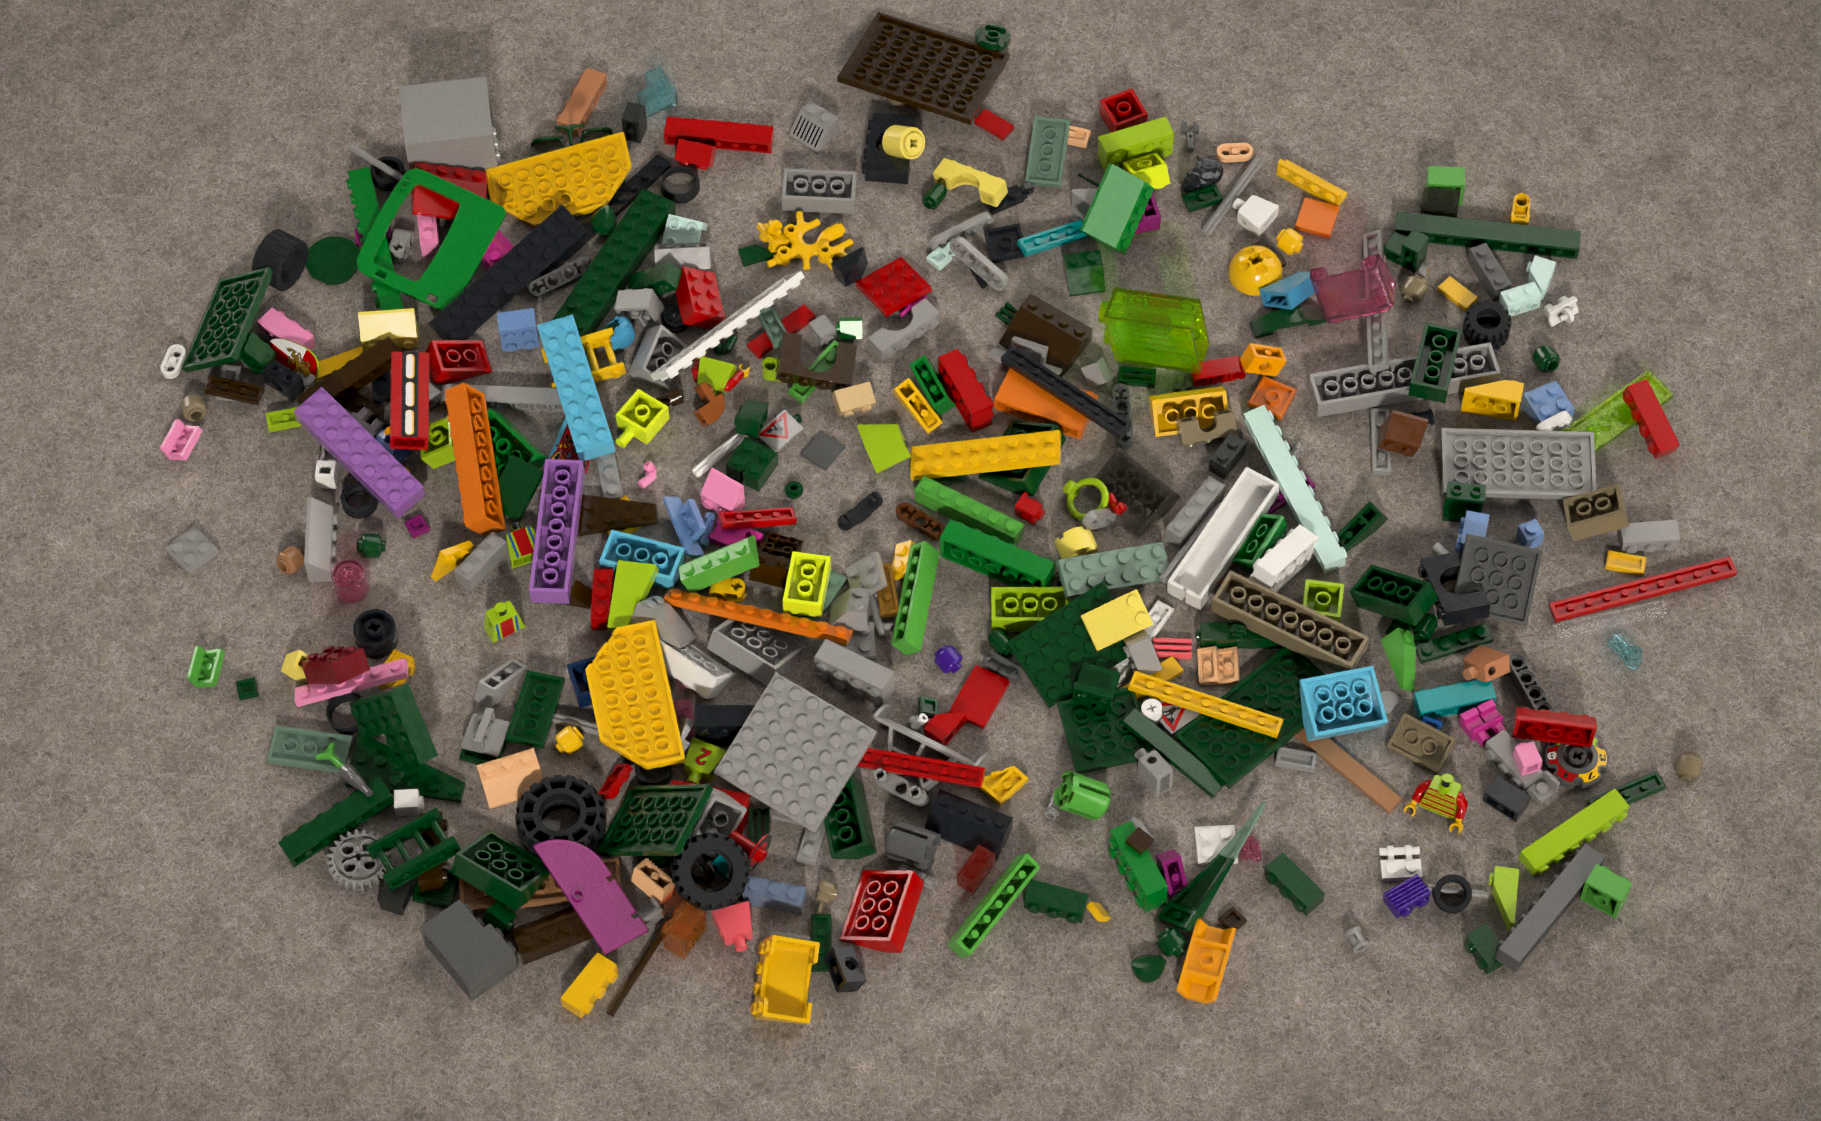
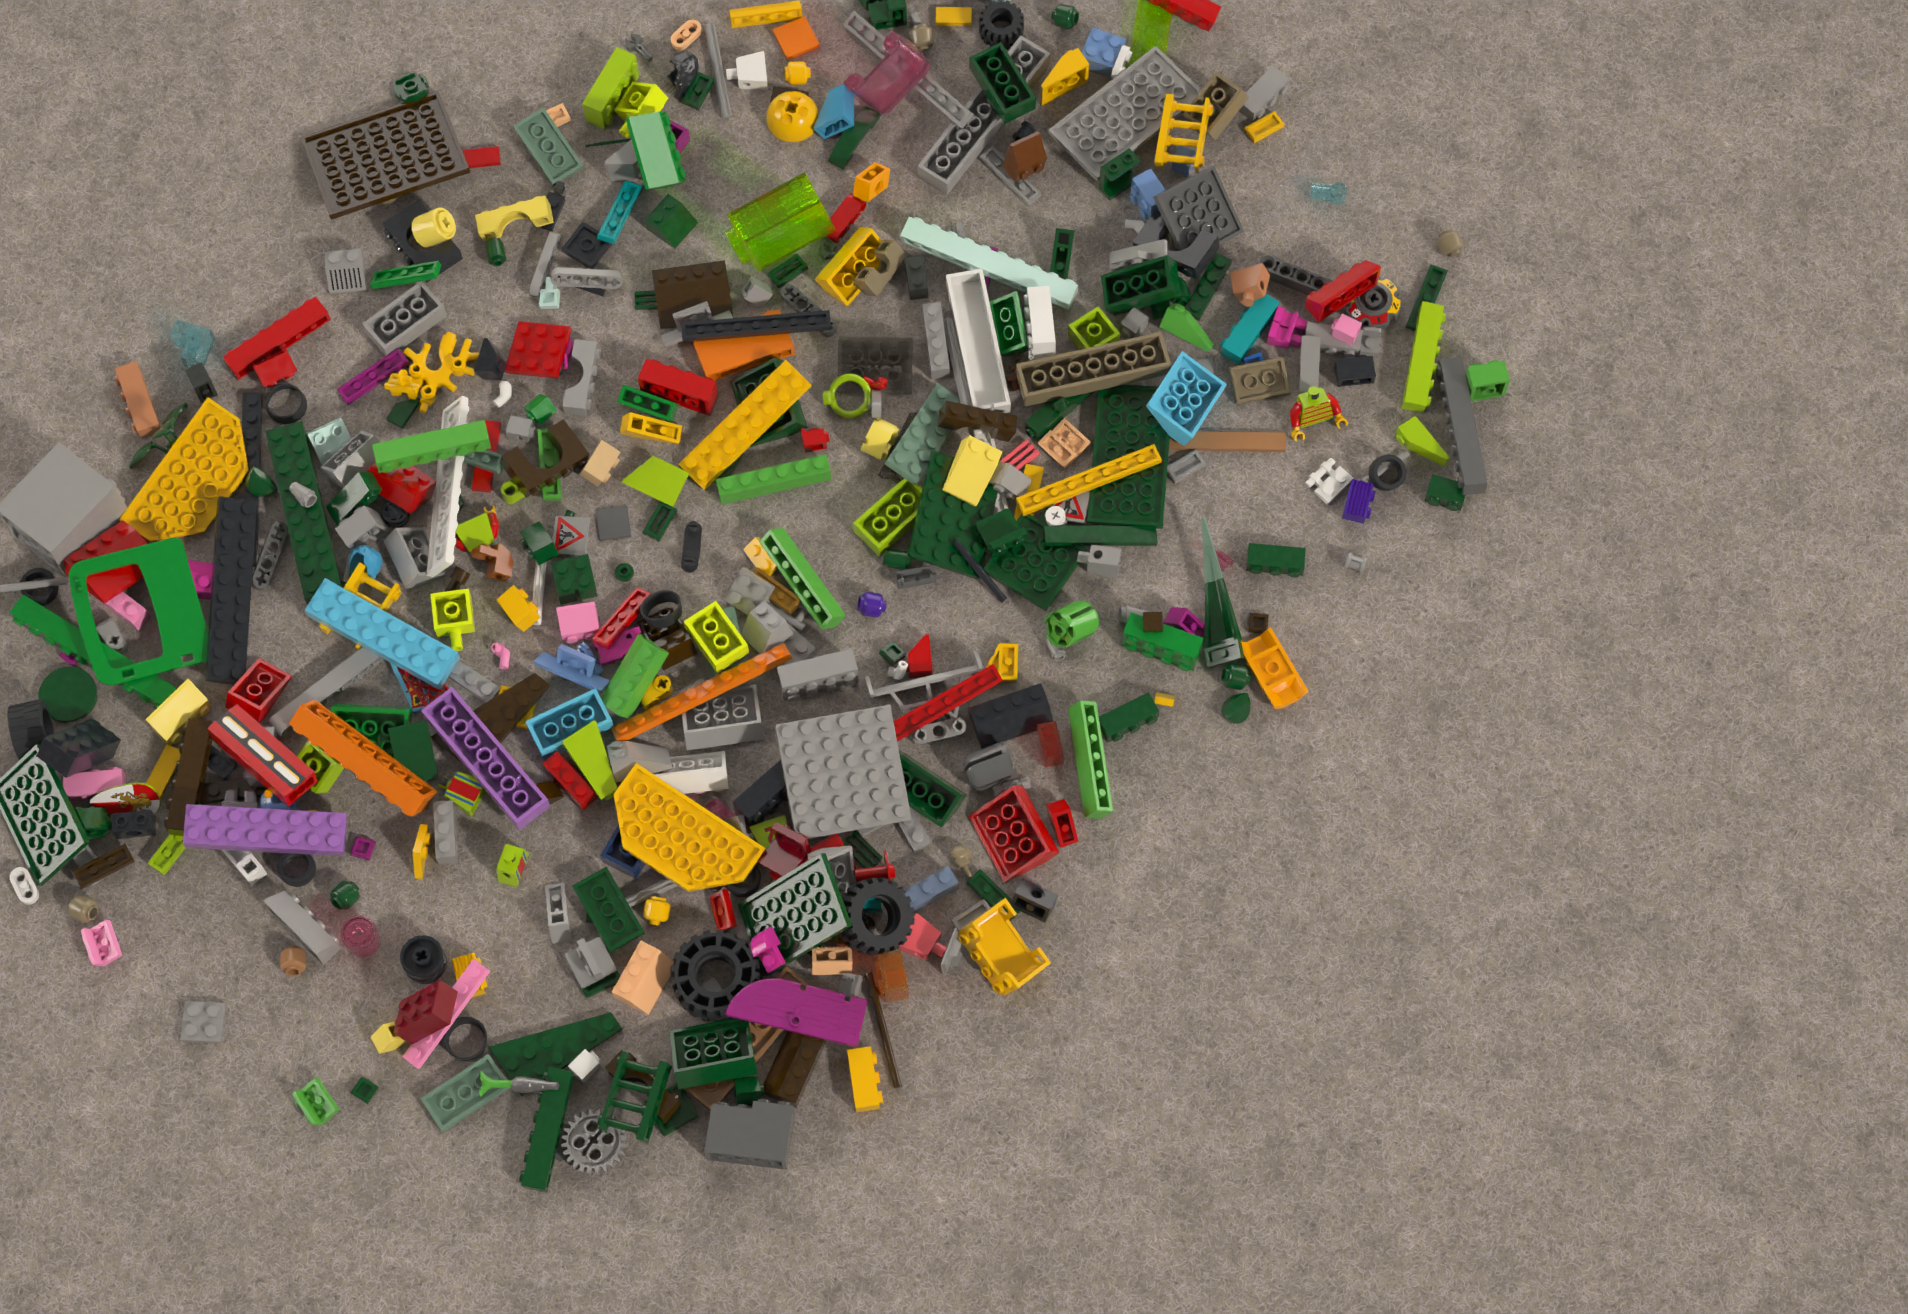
camera: 45 degrees left, 10 degrees up
dark green piece [349,683,438,770] -> none
pearl dark grey brick [377,866,418,916] -> none
medium blue brick [497,308,539,352] -> none
reddish brown beam [896,502,944,540] -> none
green brick [940,520,1055,587] -> none
red tile [949,665,1010,729] -> none
red brick [1099,88,1148,133] -> none
white plate [1194,825,1238,866] -> none
orange tile [1247,376,1297,421] -> none
red plate [1548,556,1737,623] -> none
none -> black brick [36,718,121,778]
none -> light grey cone [289,482,317,508]
none -> magenta tile [337,348,410,405]
none -> green tile [370,261,441,289]
none -> bright green brick [372,420,491,473]
none -> white arm [493,381,512,408]
none -> yellow brick [496,585,541,632]
none -> black tyre [640,590,682,628]
none -> dark green tile [642,501,677,542]
none -> dark pink brick [751,926,786,973]
none -> bracket [758,822,811,877]
none -> dark brown arch [938,400,1017,442]
none -> light grey piece [941,928,962,975]
none -> black bar [953,539,1007,603]
none -> red slope [1046,799,1079,848]
none -> light grey bracket [1109,239,1167,270]
none -> light grey brick [1120,308,1149,339]
none -> yellow fence [1154,94,1213,173]
none -> light grey tile [1299,336,1321,392]

